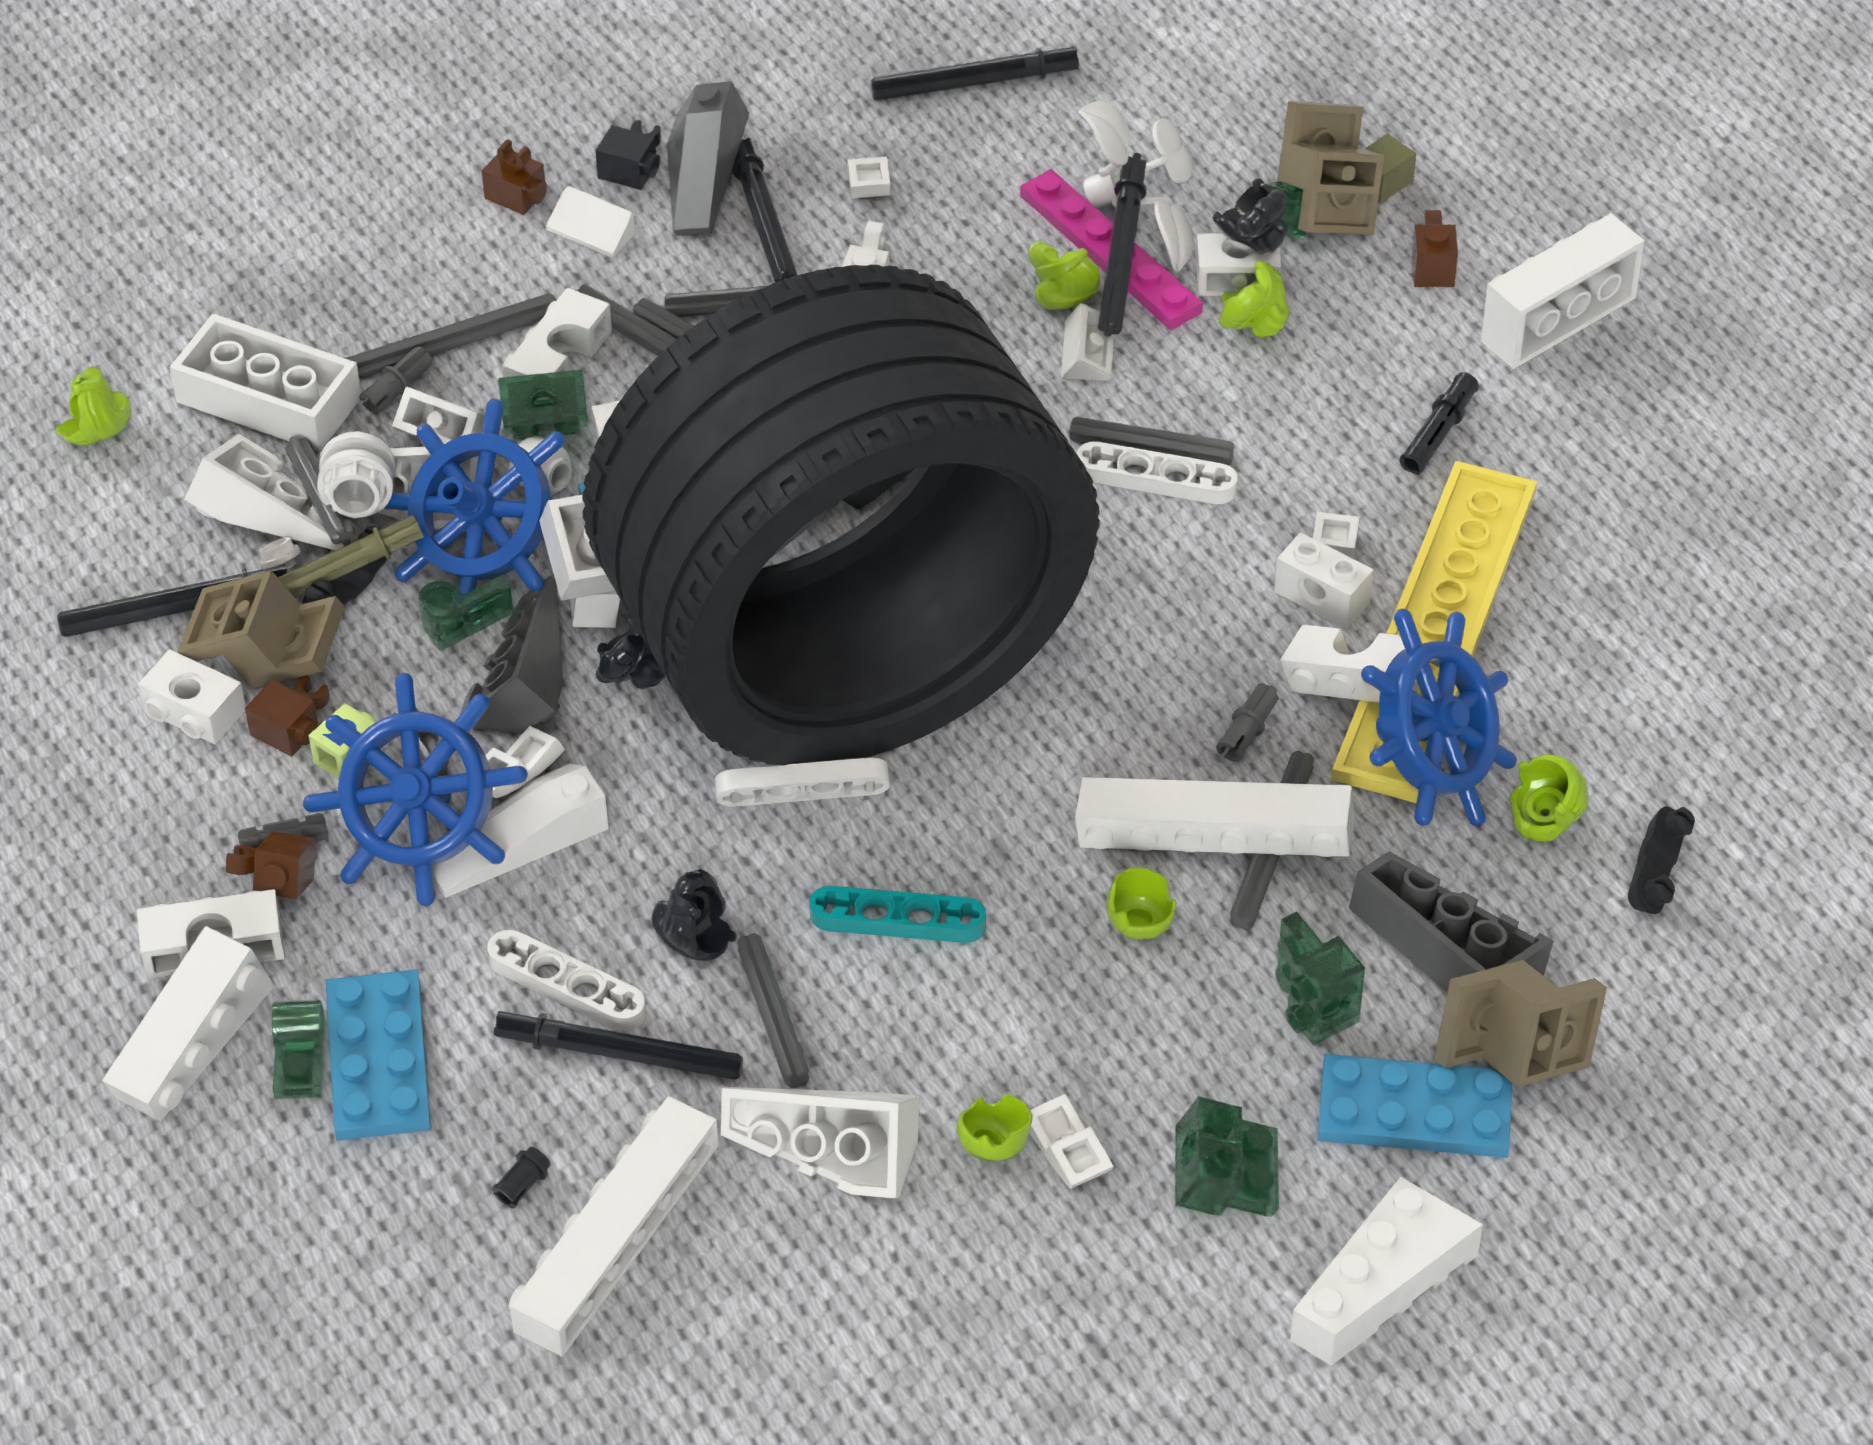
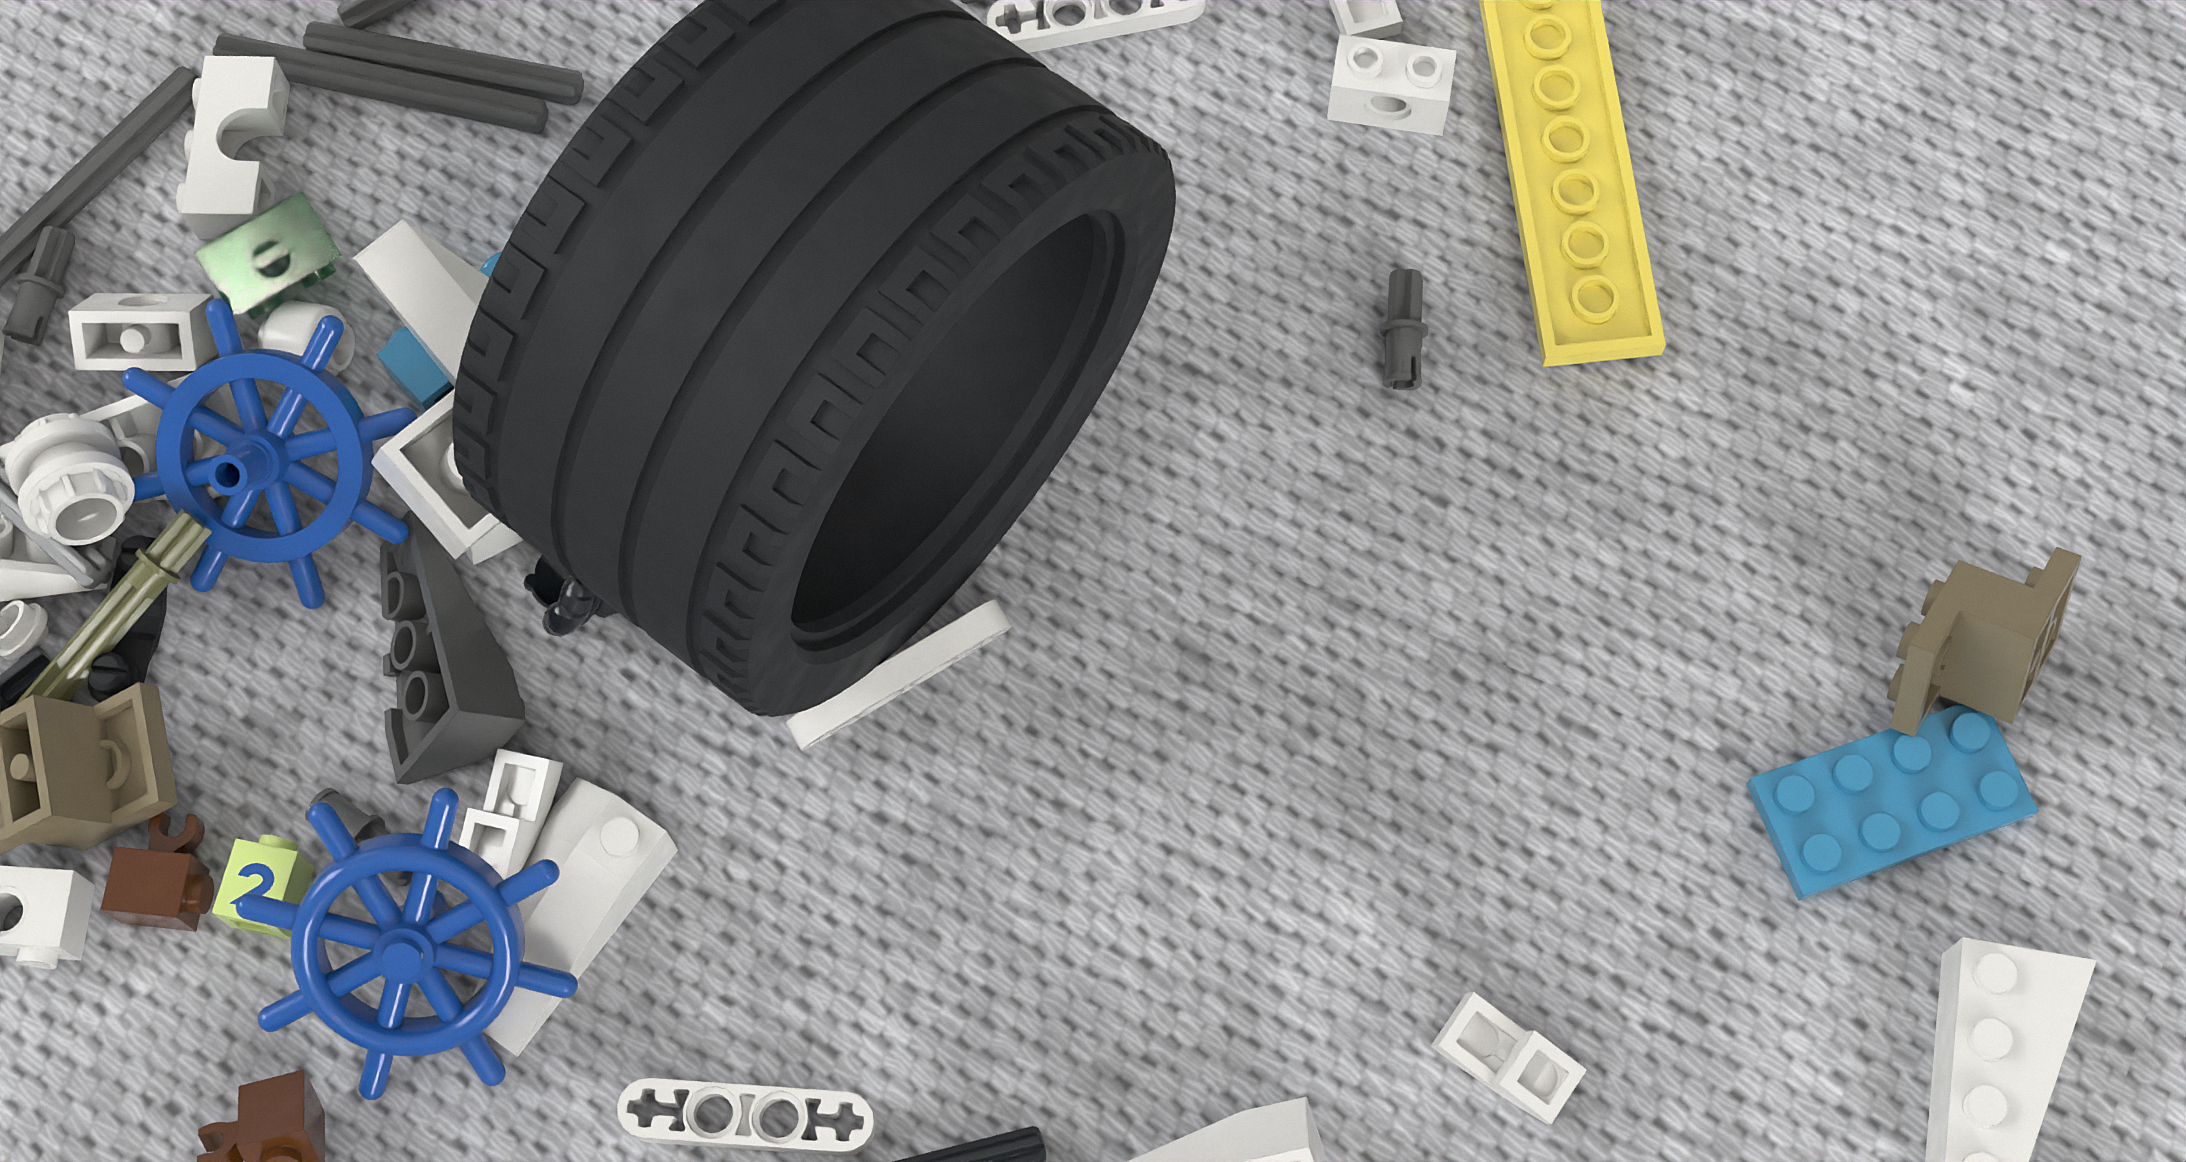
camera: 25 degrees left, 20 degrees up
dark grey axle [238,813,328,848] -> none
clear green plate [418,576,513,651] -> none
black hair [652,869,737,961] -> none
dark grey axle [737,933,809,1088] -> none
teal beam [809,886,986,943] -> none
lime hair [956,1094,1033,1161] -> none
white brick [1075,777,1355,857] -> none
lime hair [1106,867,1177,940] -> none
clear green brick [1175,1096,1279,1217] -> none
dark grey axle [1230,750,1314,930] -> none
clear green brick [1275,911,1365,1046] -> none
white arch [1280,625,1419,702] -> none
dark grey wedge [1349,851,1554,992] -> none
blue piece [1361,609,1517,826] -> none
lime hair [1509,754,1588,843] -> none
black piece [1628,806,1695,914] -> none

